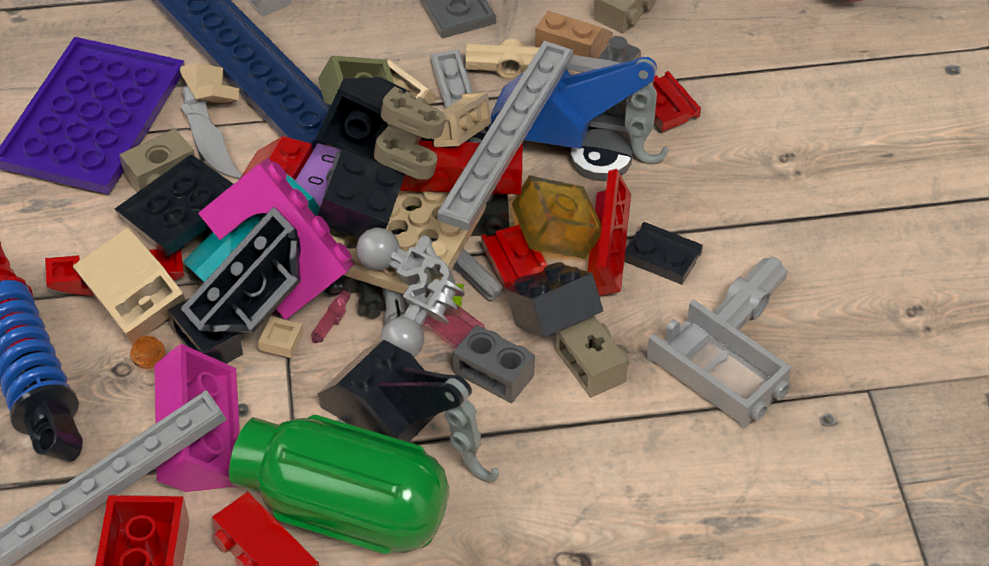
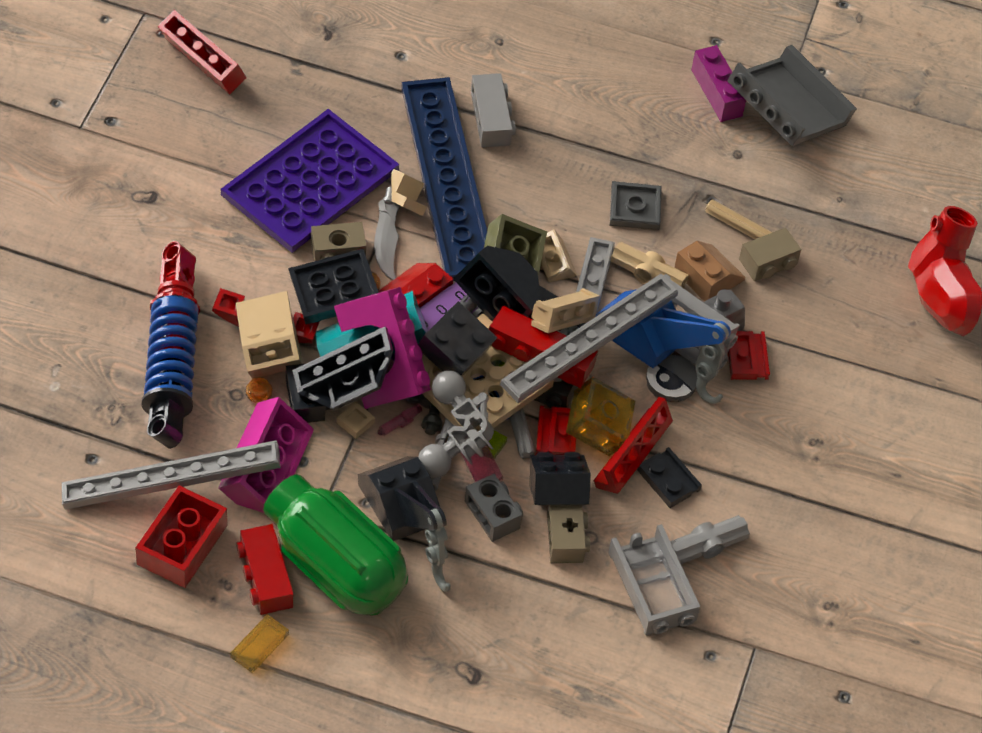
camera: 20 degrees right, 5 degrees up
dark tan piece [374,86,446,179] -> none

